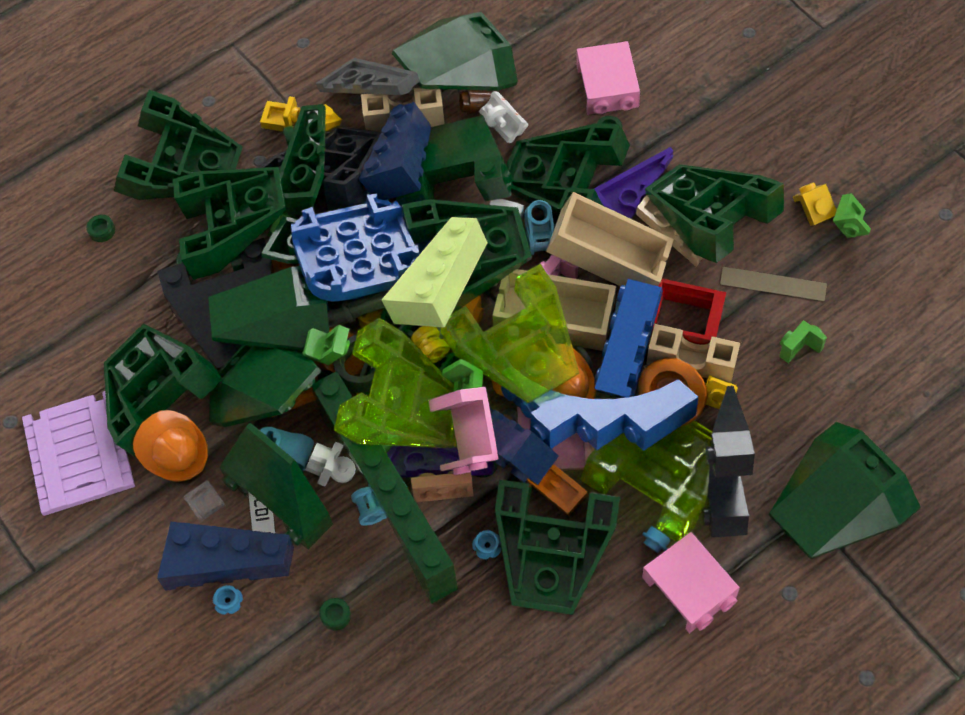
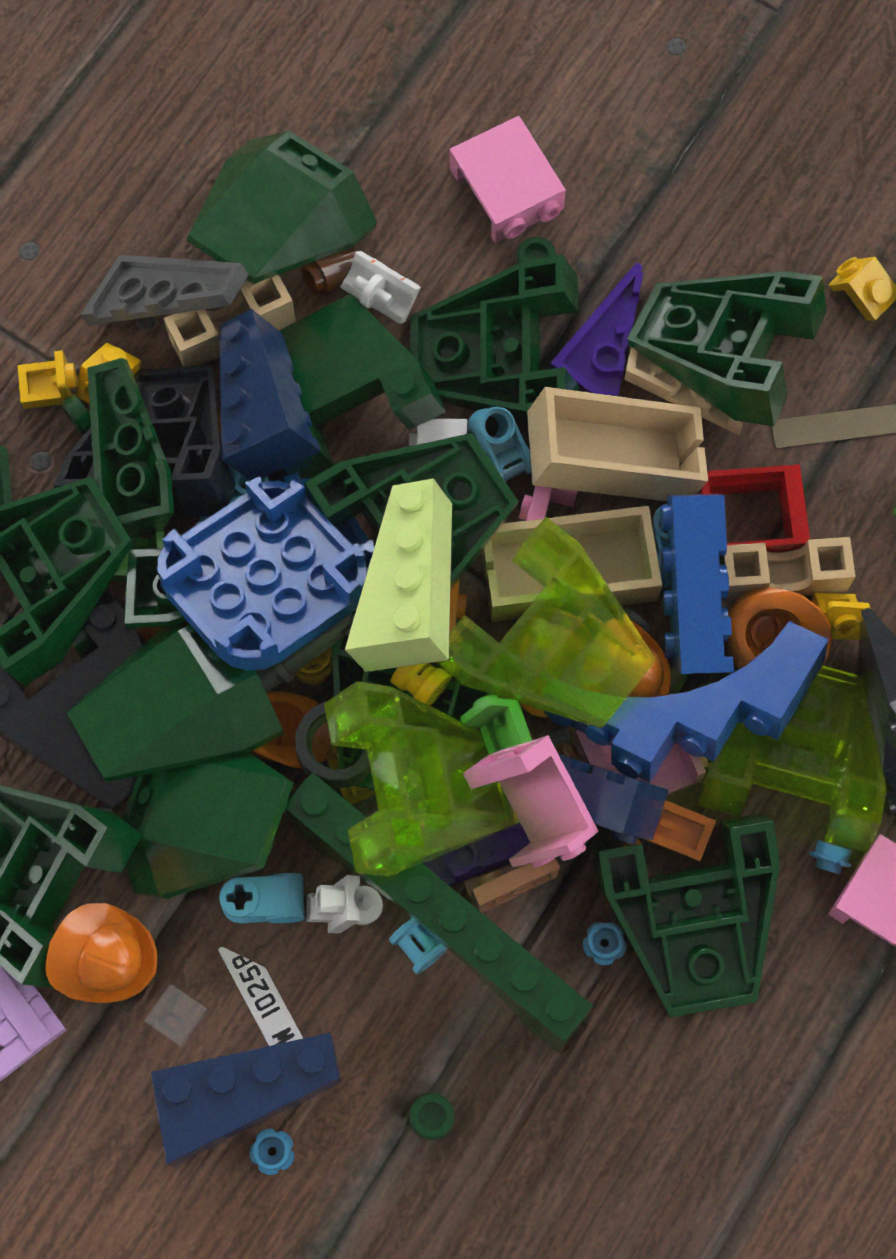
camera: 25 degrees left, 10 degrees up
dark green wedge [220,423,333,550] -> none
bright green bracket [303,325,350,365] -> none

